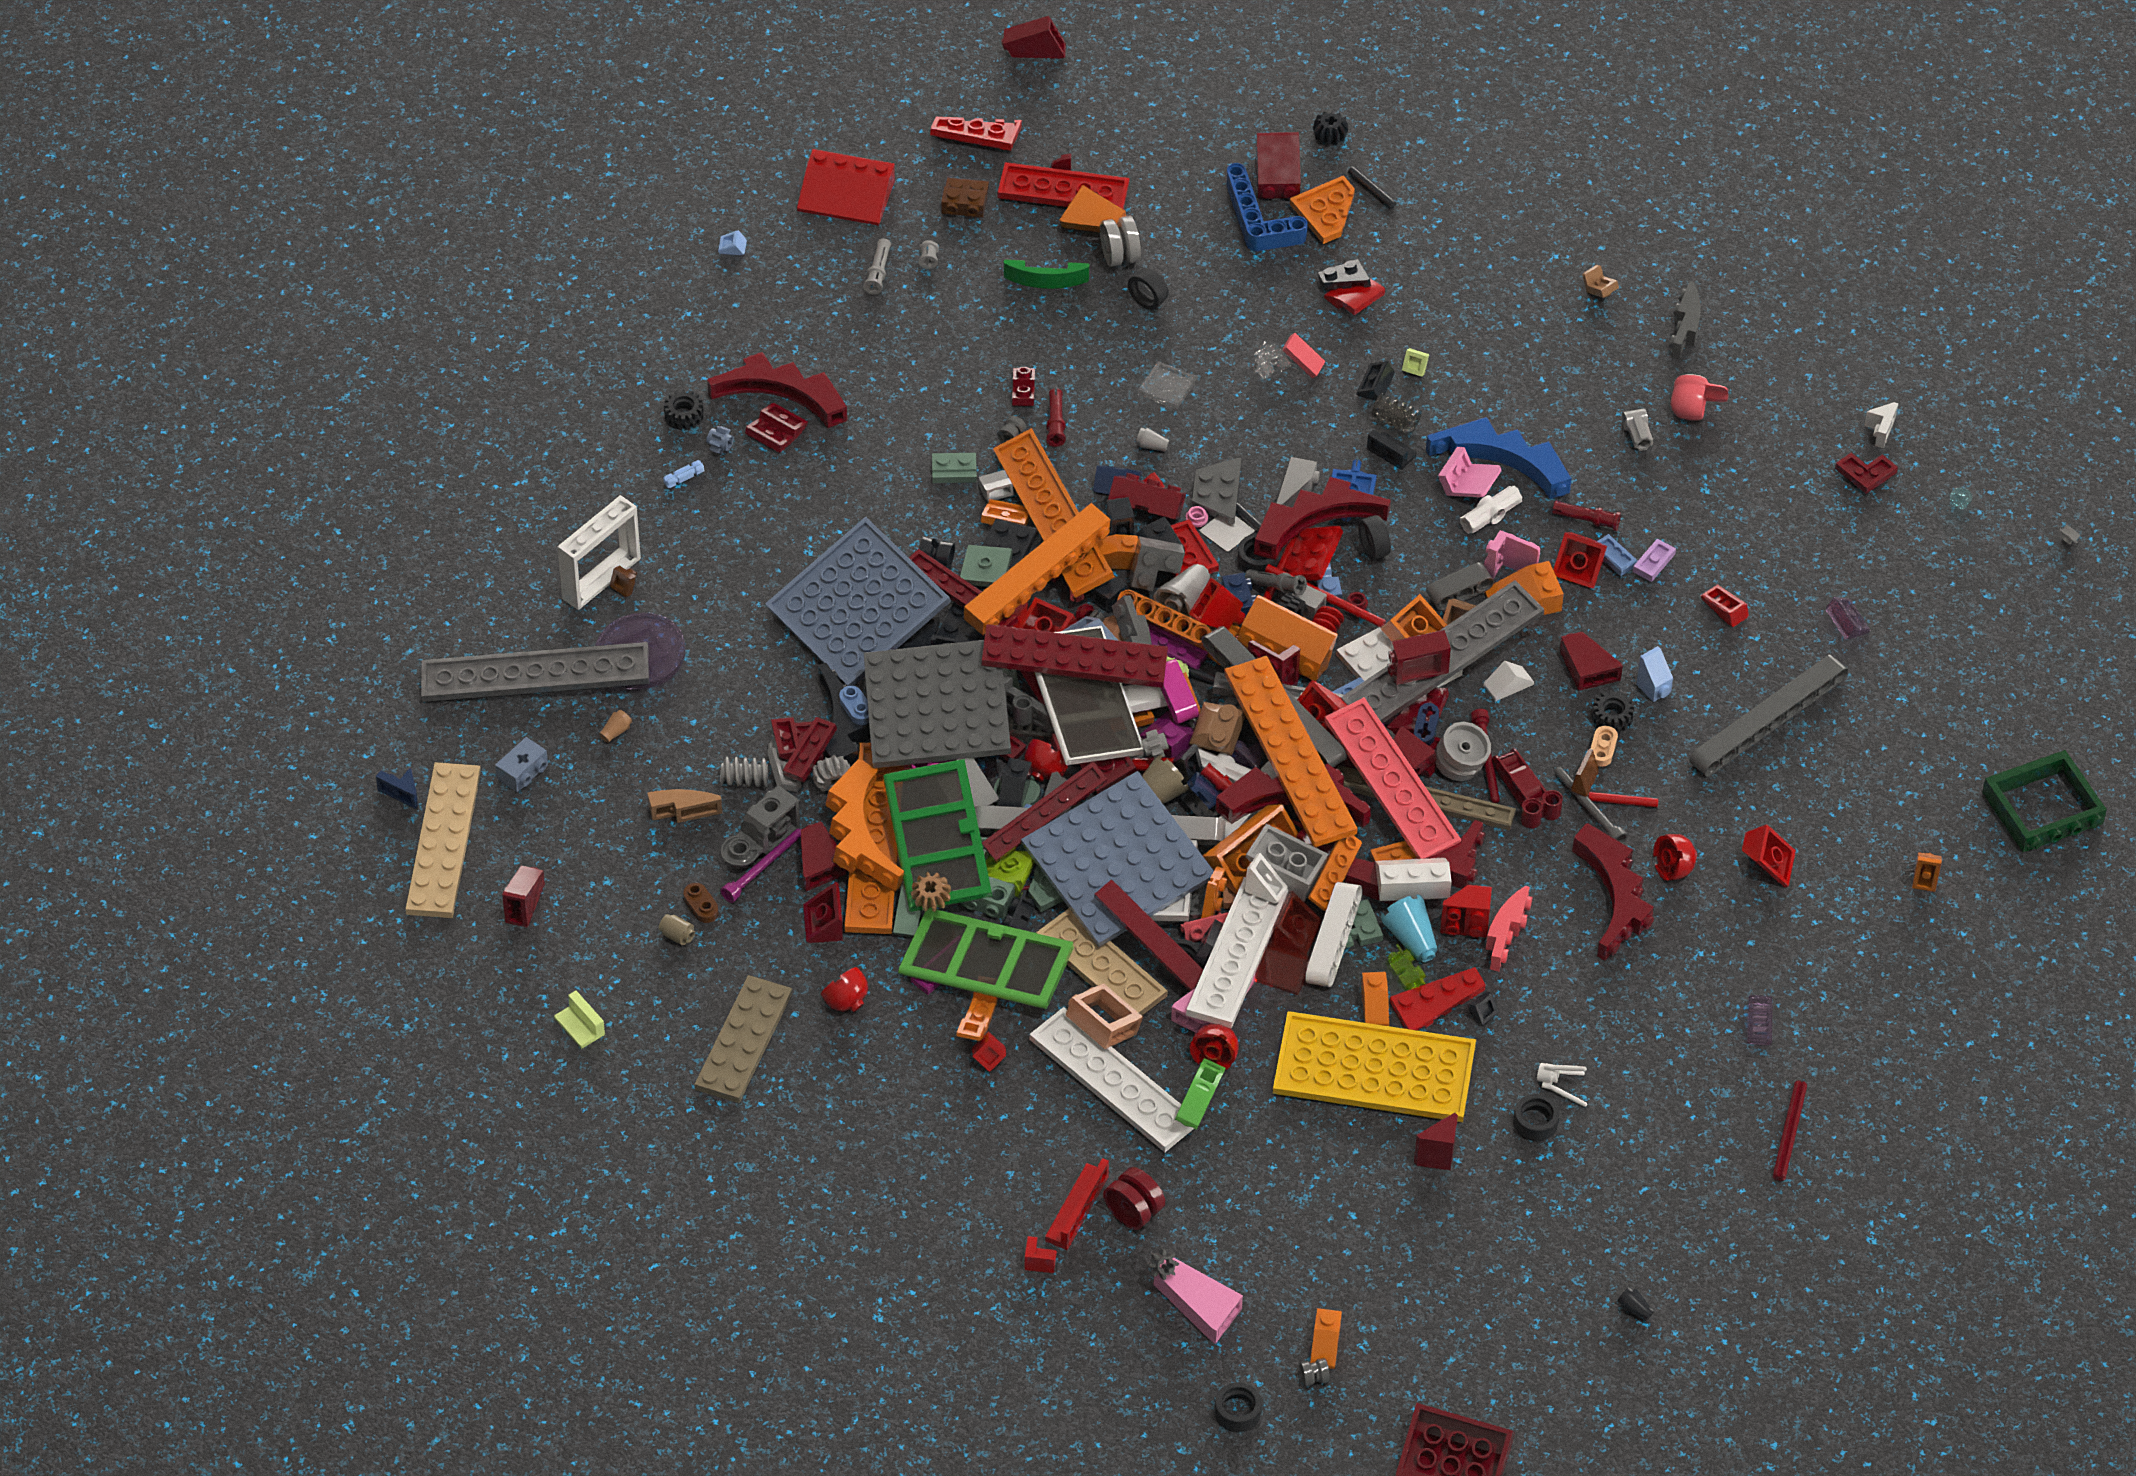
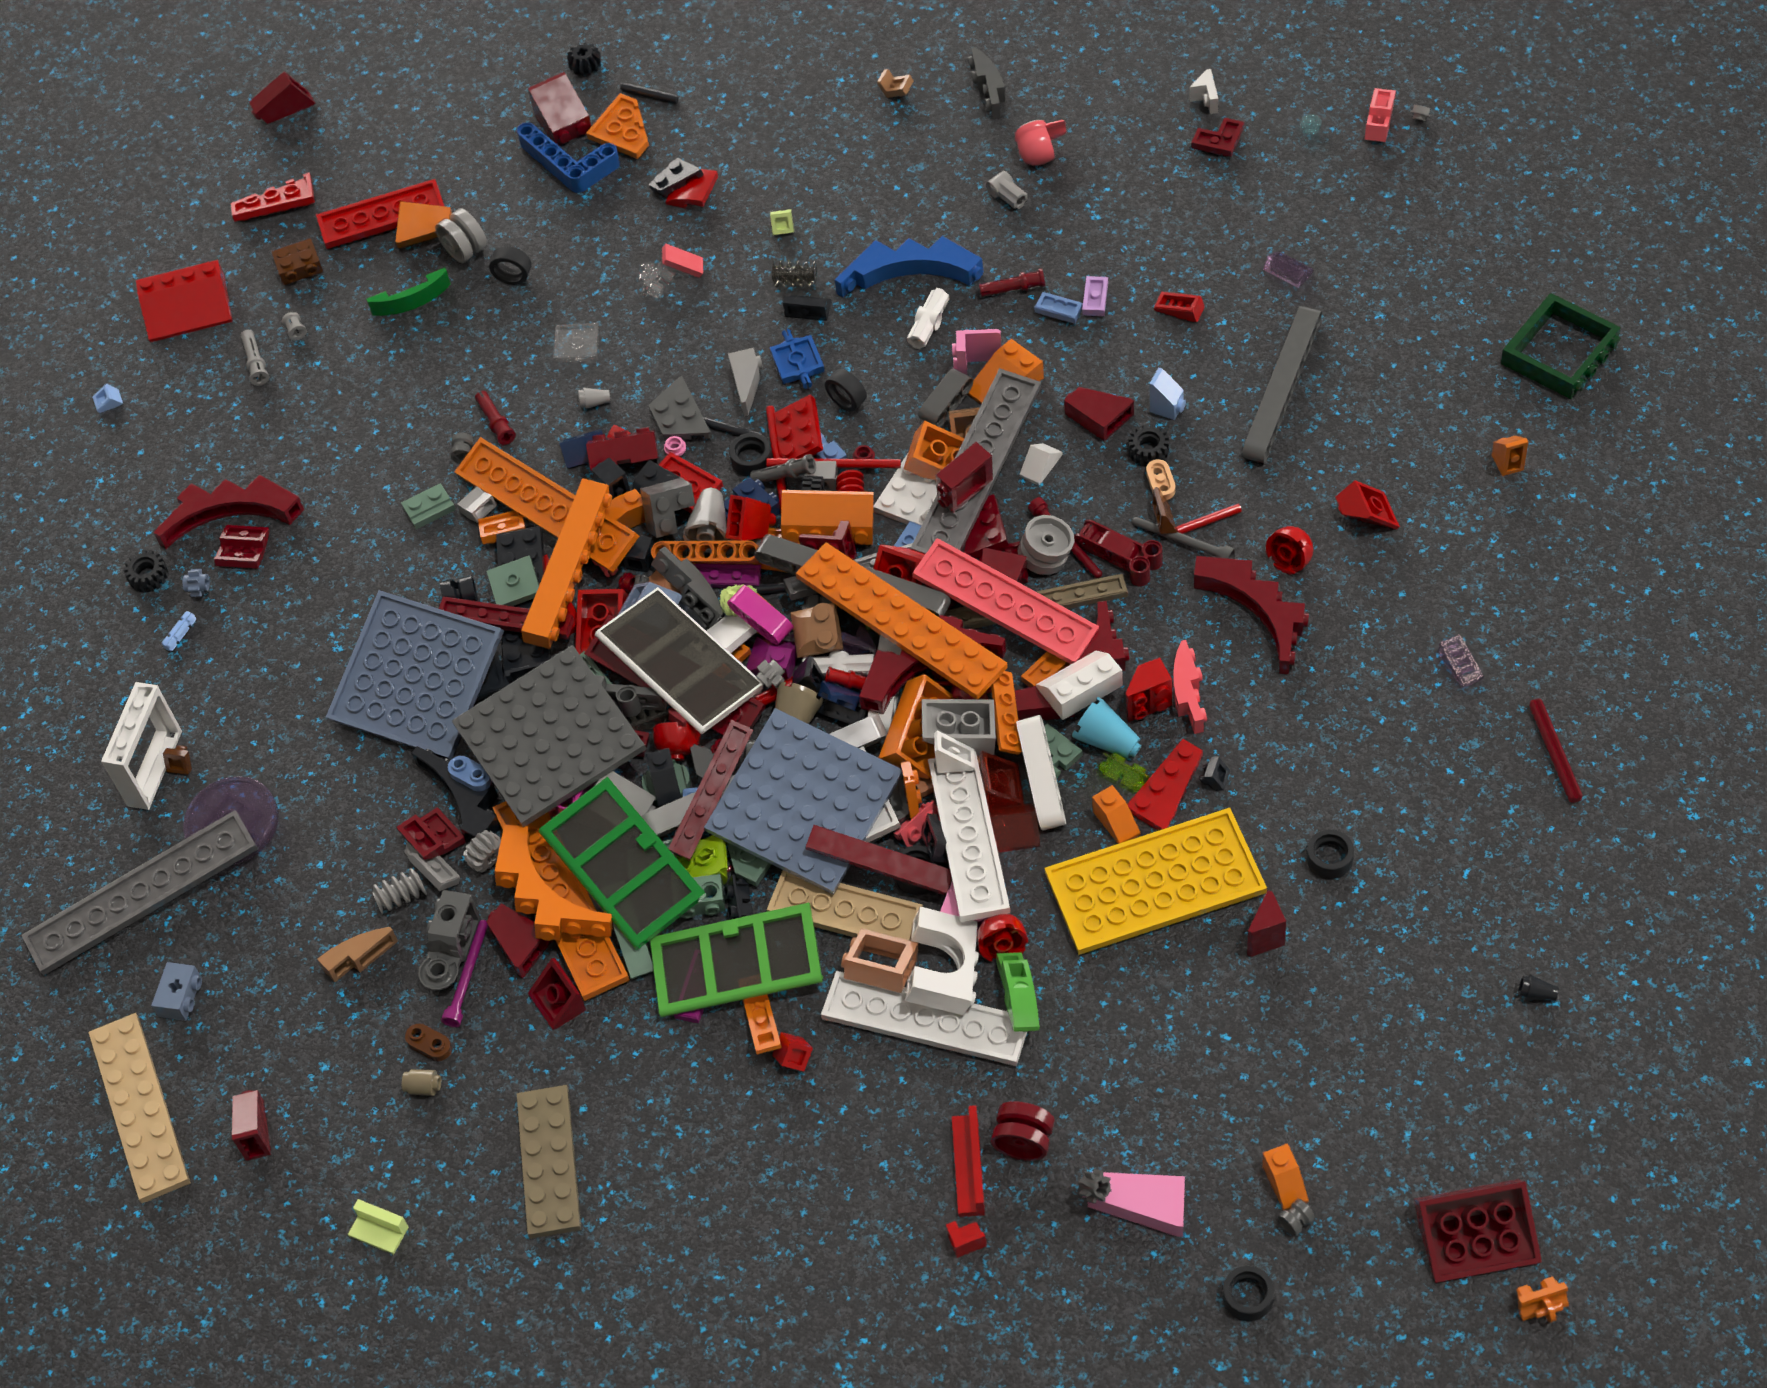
camera: 20 degrees left, 5 degrees up
dark blue slope [376,768,418,809] -> none
medium nougat cone [599,710,632,743] -> none
dark red plate [782,717,837,783] -> none
red cylinder [820,967,868,1012] -> none
medium nougat gear [911,872,951,912] -> none
dark red plate [981,624,1168,688] -> none
dark red slope [1012,367,1035,406] -> none
dark red tile [1050,154,1071,171] -> none
white sticker [1200,515,1255,552] -> none
dark red arch [1254,477,1391,560] -> none
black slope [1356,361,1395,402] -> none
dark blue beam [1414,703,1439,746] -> none
bright pink bracket [1438,447,1501,497] -> none
white plant [1537,1063,1587,1107] -> none
red slope [1553,532,1607,589] -> none
none -> white arch [905,907,979,1016]
none -> coral slope [1365,88,1396,142]

